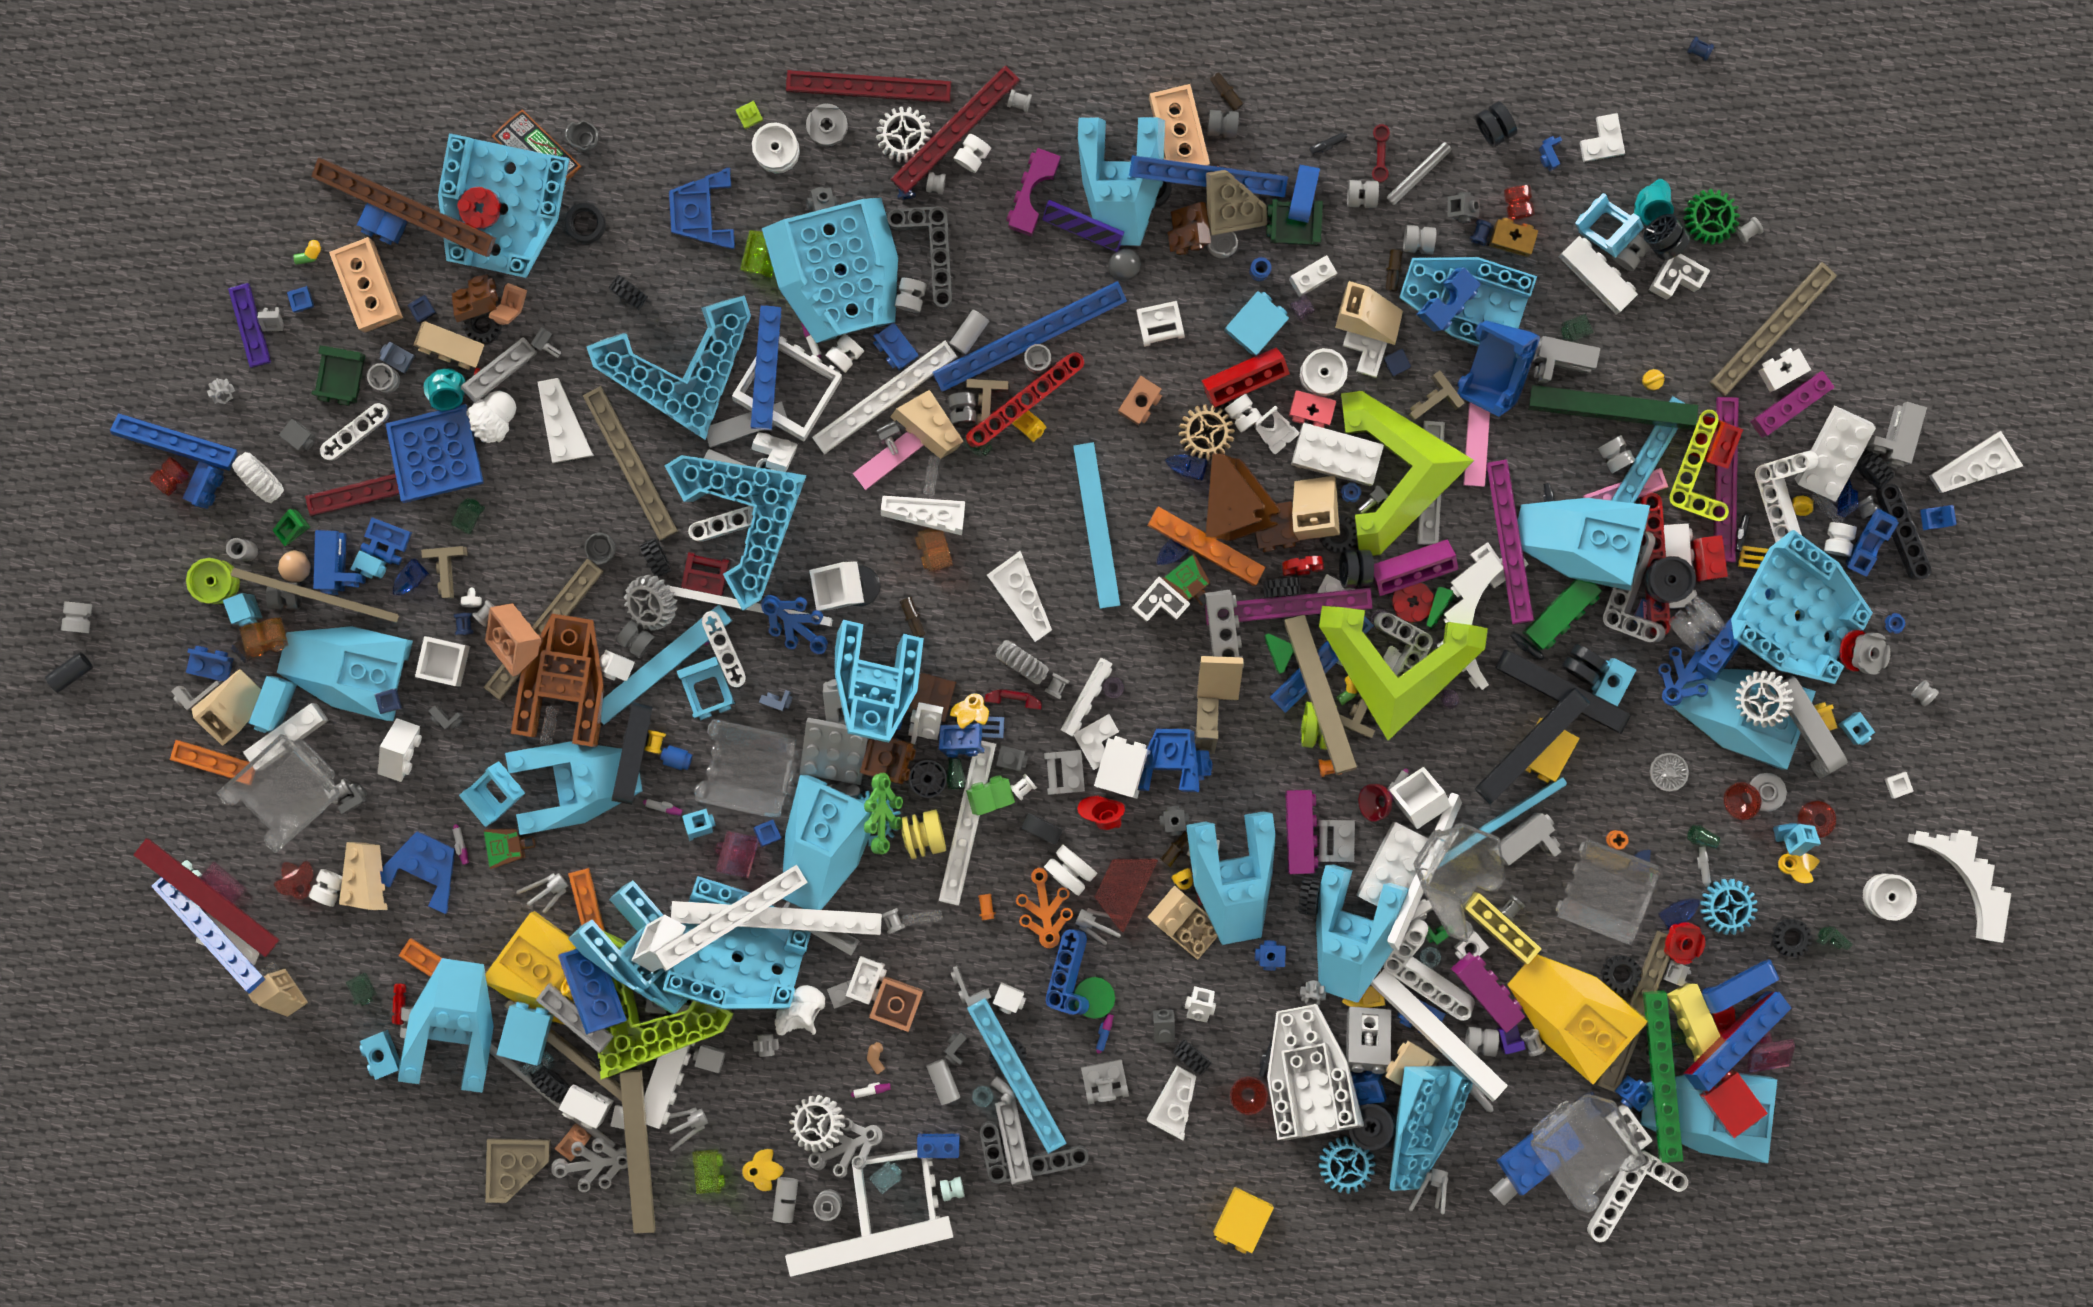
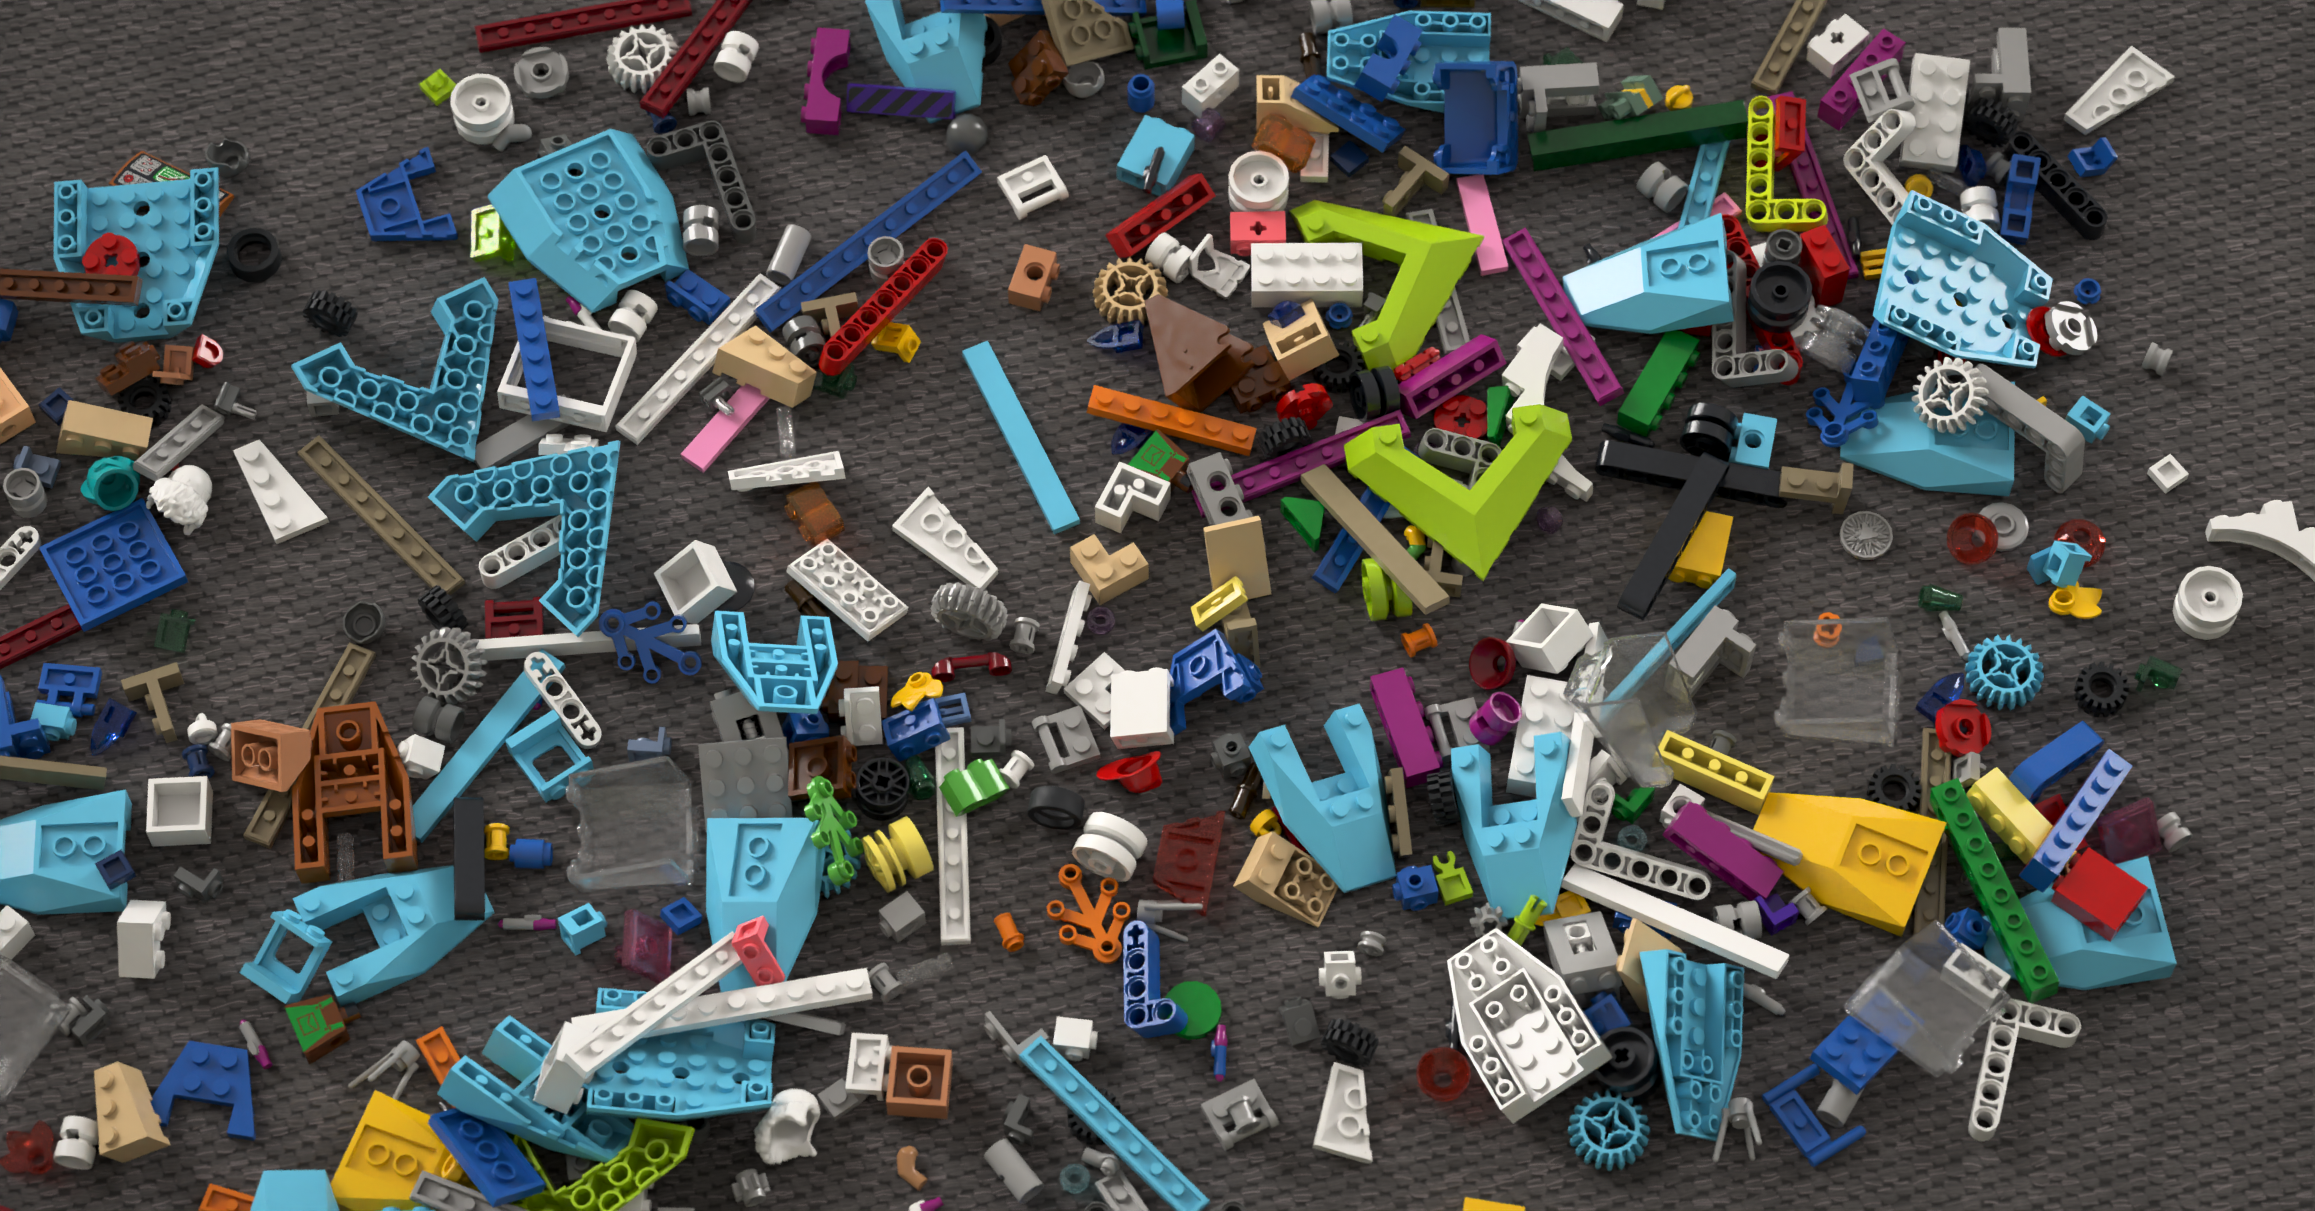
camera: 15 degrees left, 25 degrees down
none -> tile [192,334,223,368]
none -> light grey arm [492,124,532,152]
none -> coral bracket [731,915,785,986]
none -> white tile [787,539,909,641]
none -> light grey brick [878,891,926,943]
none -> tan brick [1070,534,1149,605]
none -> black piece [1142,147,1165,194]
none -> light yellow tile [1191,576,1248,632]
none -> clear orange brick [1251,113,1316,173]
none -> clear blue plate [1268,301,1305,329]
none -> blue plate [1291,74,1406,152]
none -> light grey bush [1357,931,1386,956]
none -> dark tan wing [1384,767,1413,858]
none -> red axle [1393,347,1441,382]
none -> lime plate [1433,851,1473,906]
none -> magenta wheel [1469,692,1522,745]
none -> lime axle [1507,895,1547,946]
none -> sand green hips [1598,75,1663,120]
none -> light grey axle [1706,810,1803,866]
none -> dark grey wheel [1762,229,1802,266]
none -> blue plate [1762,1064,1866,1167]
none -> dark tan bracket [1779,463,1854,514]
none -> light grey plate [1850,58,1915,123]
none -> light grey wheel [2151,812,2193,853]

